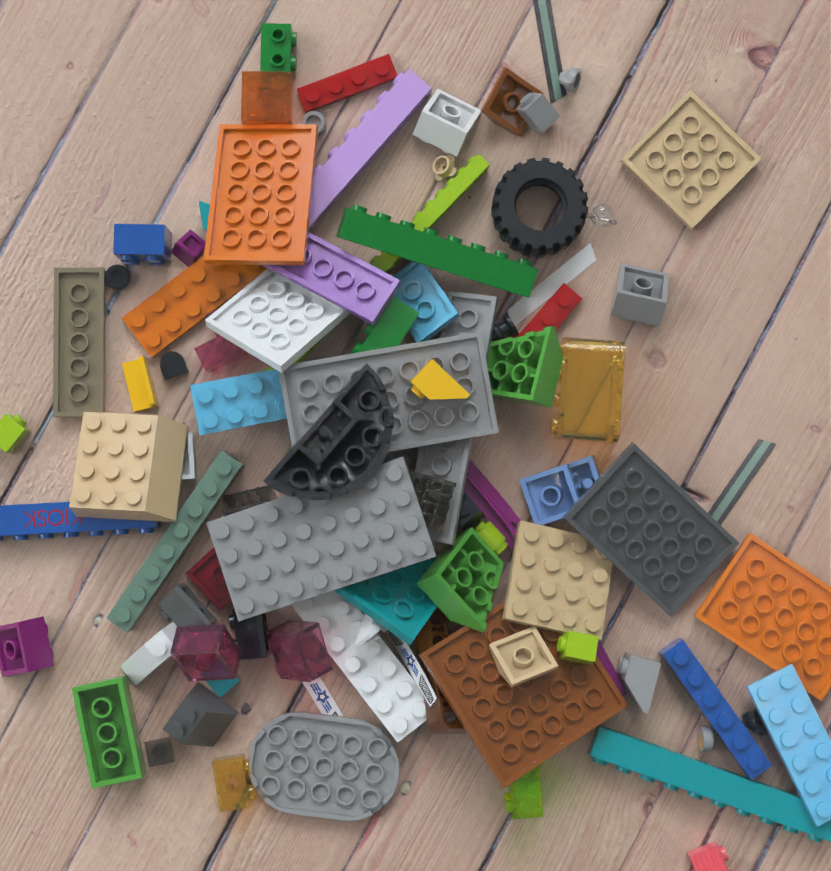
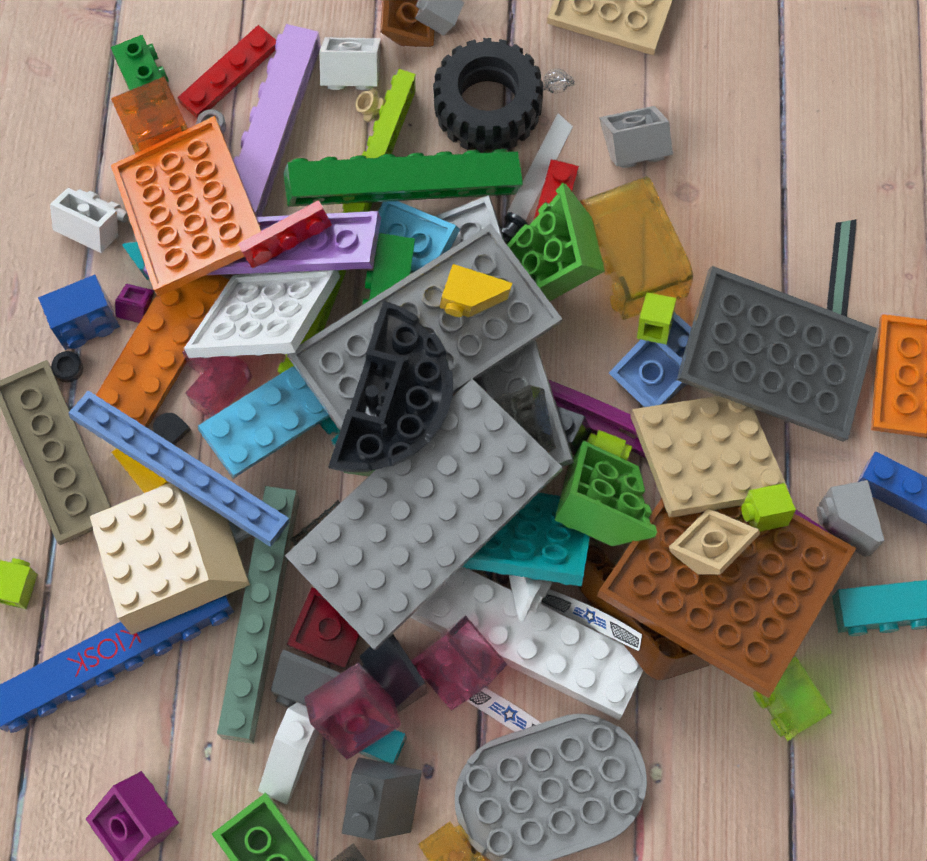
camera: 25 degrees left, 15 degrees down
none -> white brick [50,188,129,253]
none -> medium blue plate [68,391,289,547]
none -> red plate [238,200,332,269]
none -> lime brick [637,292,676,345]

